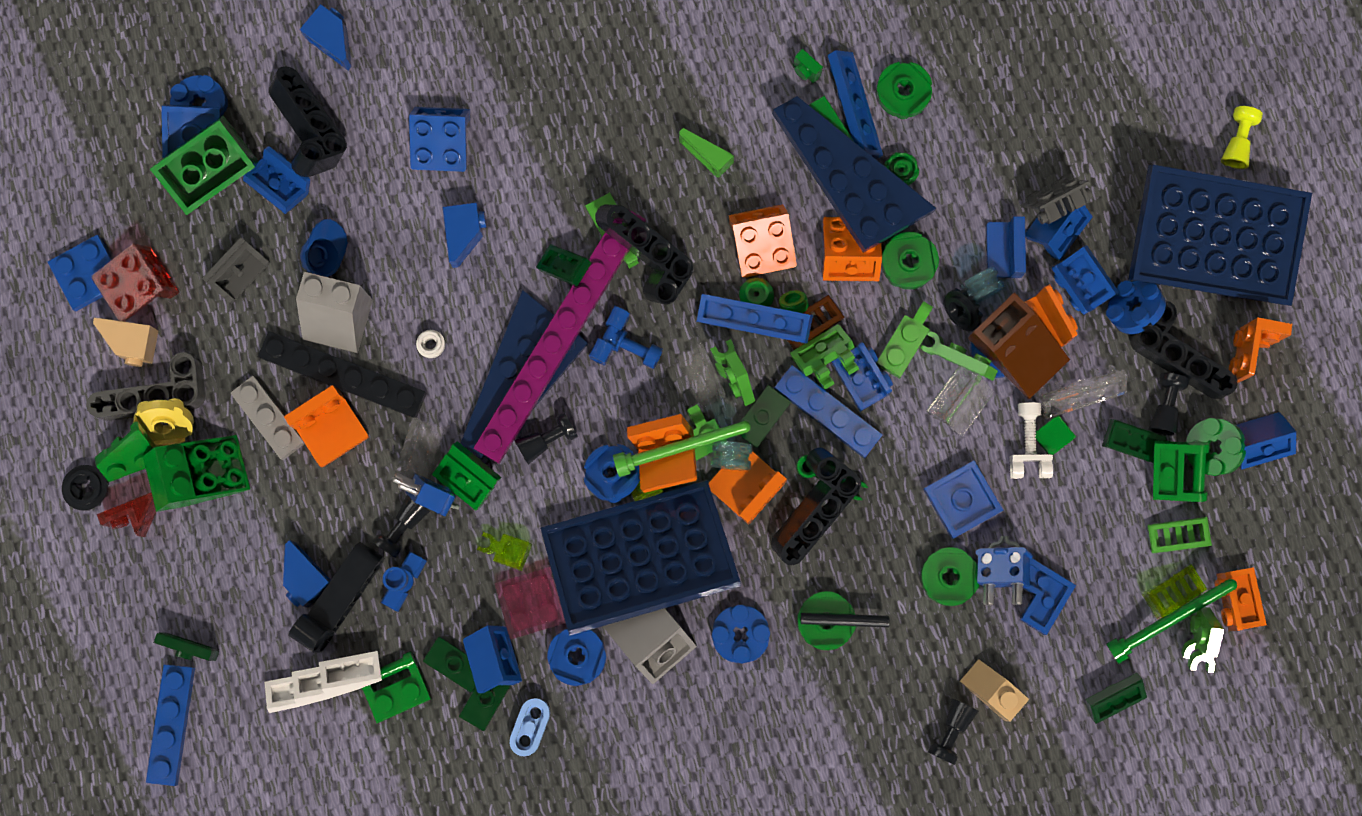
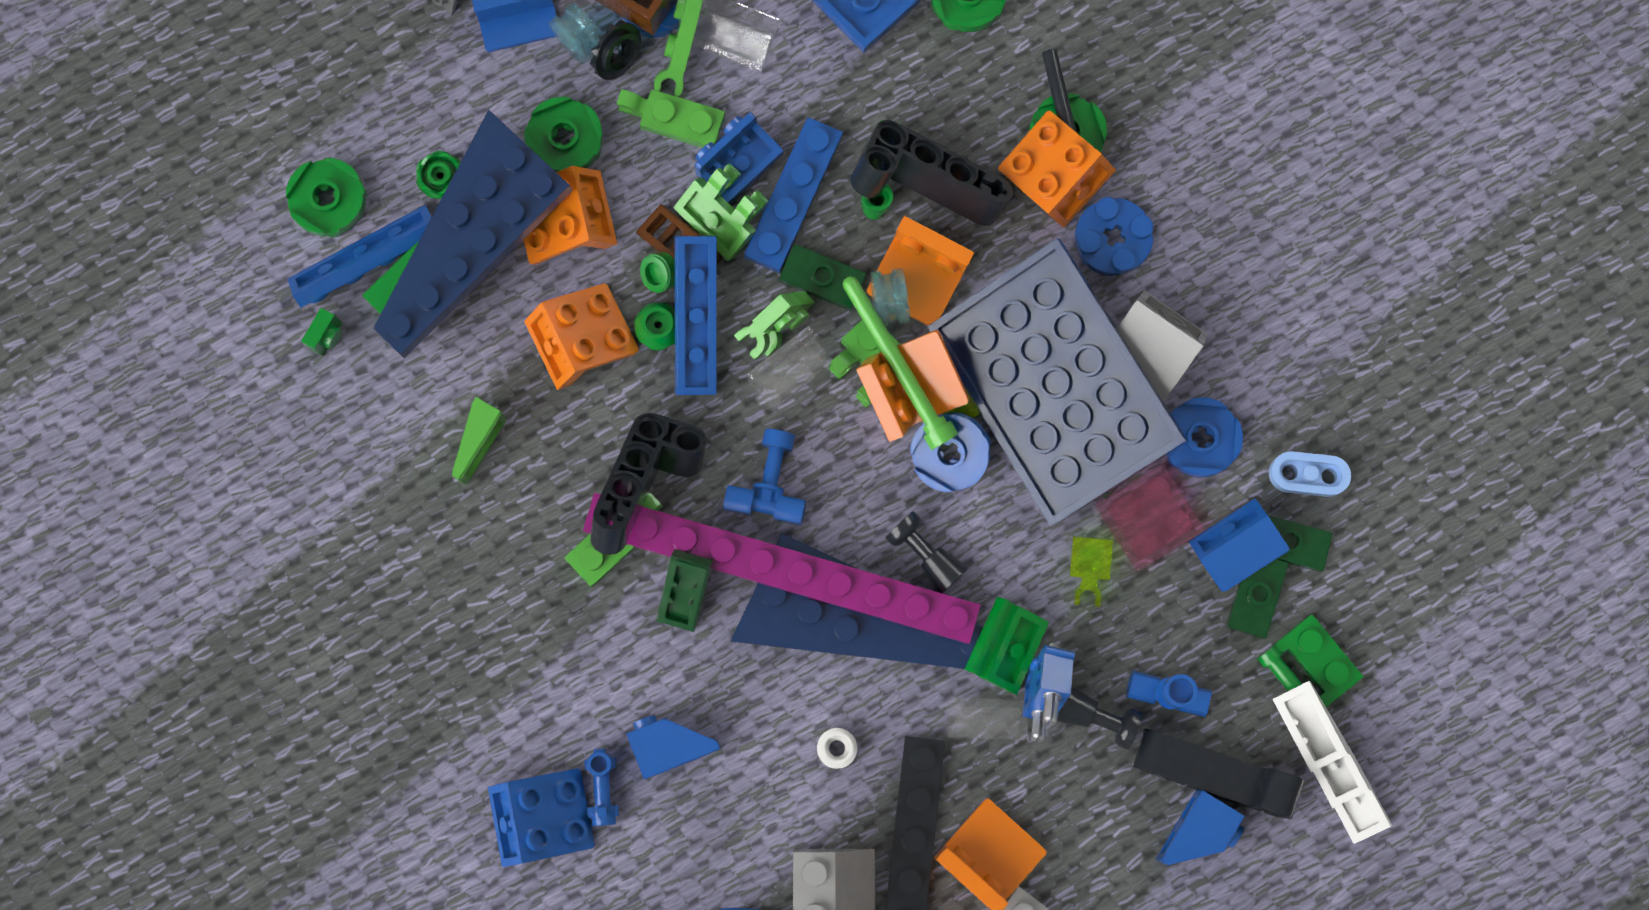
camera: 110 degrees left, 0 degrees up
none -> blue bar [584,748,619,826]
none -> orange bracket [998,111,1116,228]

